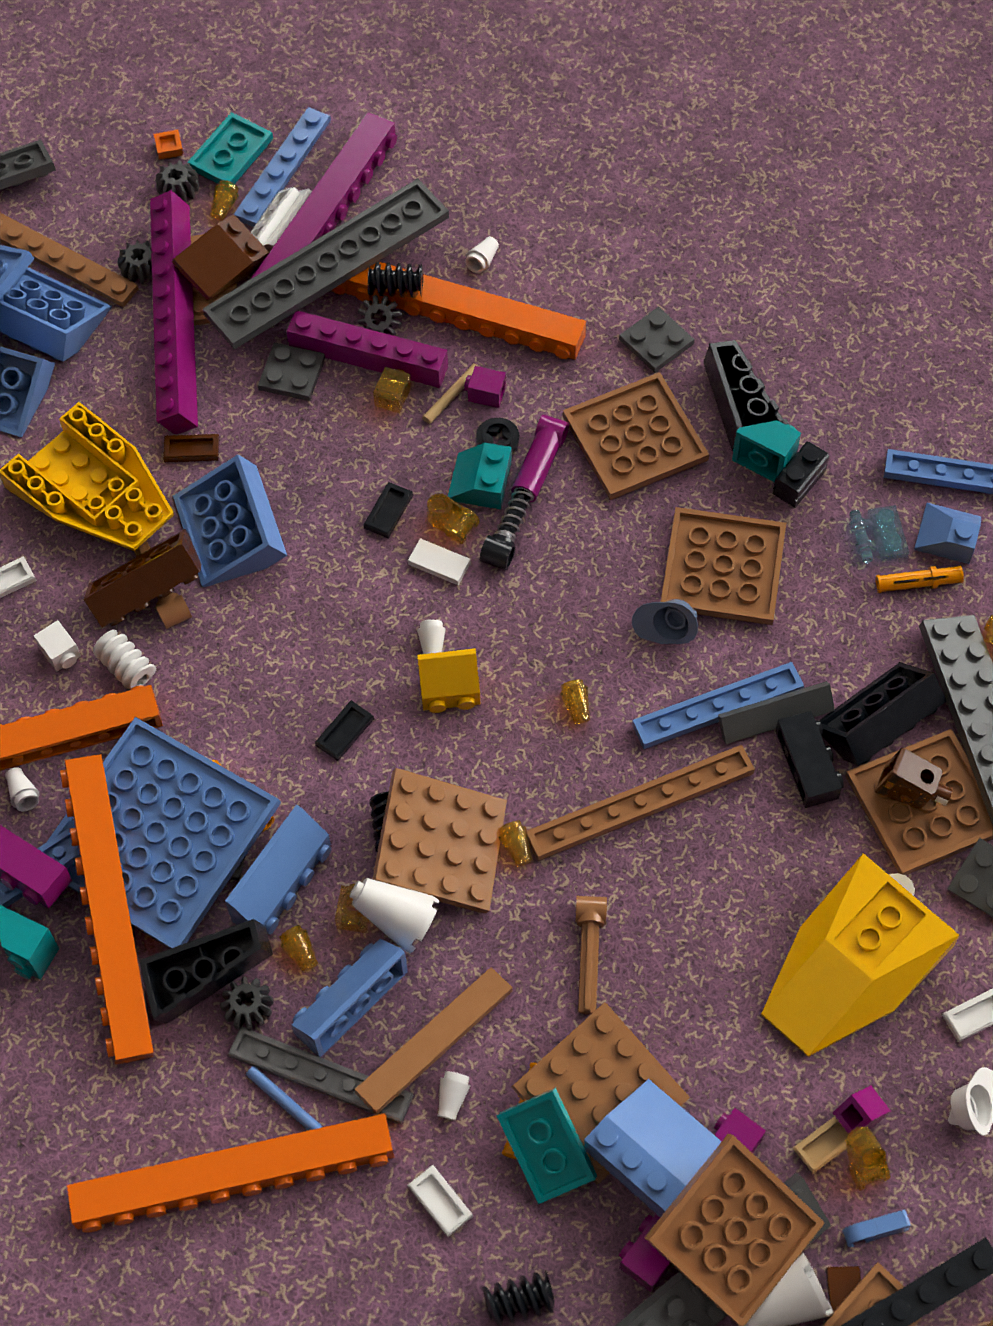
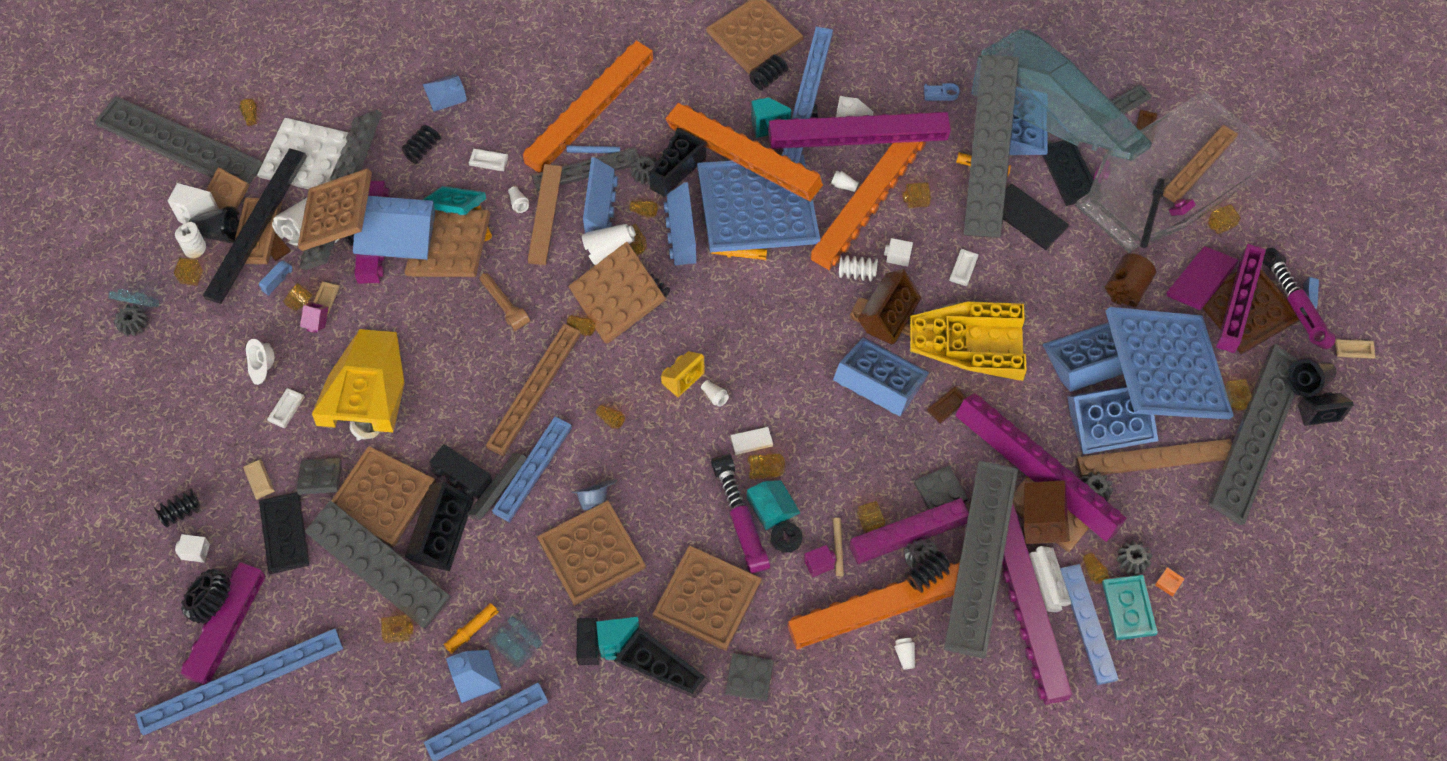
camera: 140 degrees right, 0 degrees up
black tile [315,700,374,761] -> none
black tile [363,482,413,539] -> none
reddish brown torso [875,747,953,809] -> none

